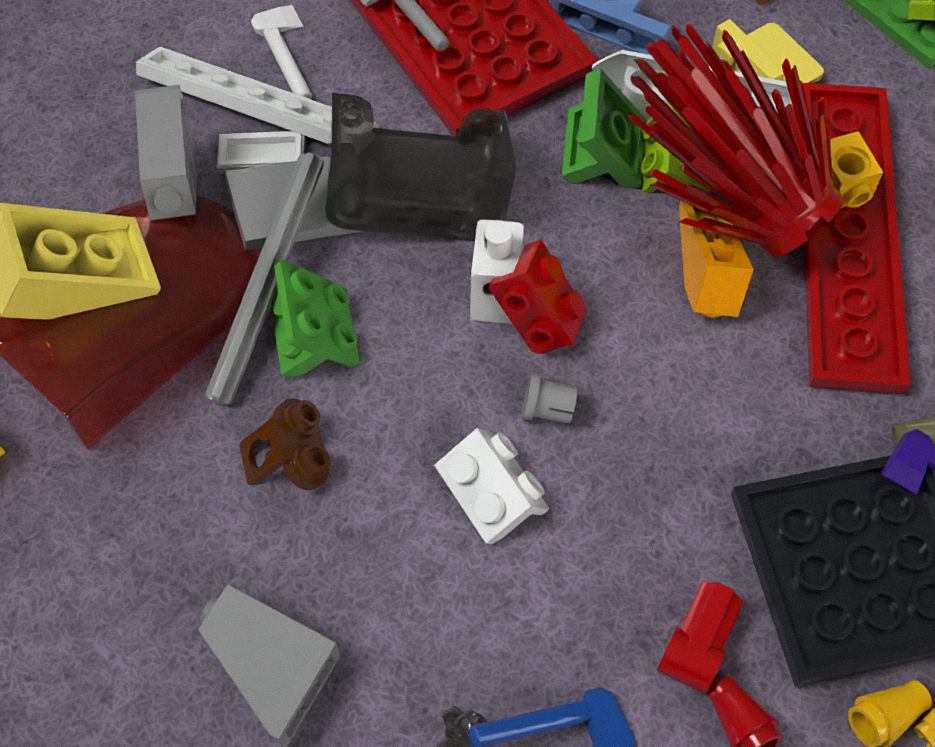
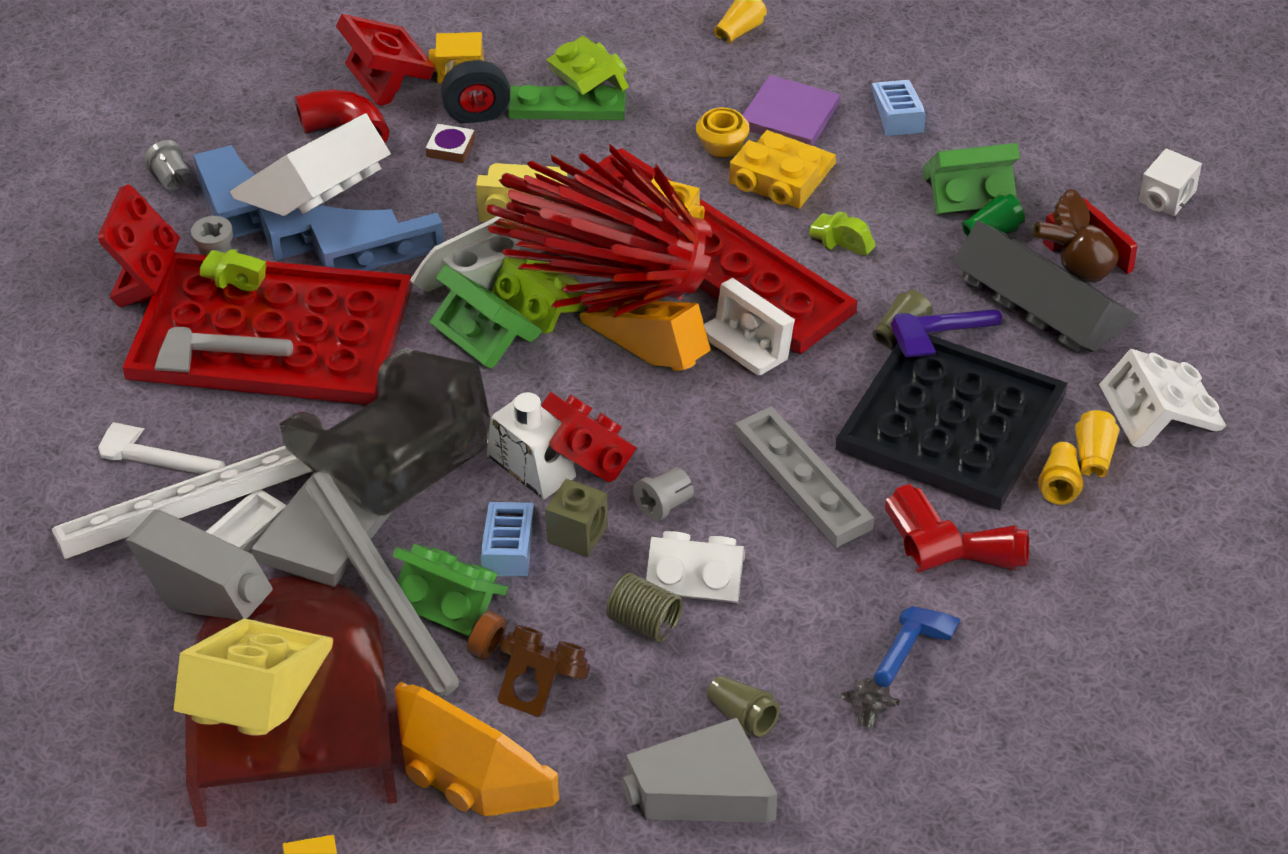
camera: 50 degrees left, 15 degrees down
none -> light orange wedge [394,682,560,817]
none -> dark orange tile [467,610,507,660]
none -> light blue slope [481,502,534,576]
none -> olive brick [545,479,608,557]
none -> olive piece [606,572,683,643]
none -> white bracket [704,278,795,375]
none -> olive cone [707,675,780,737]
none -> light grey plate [735,406,874,548]

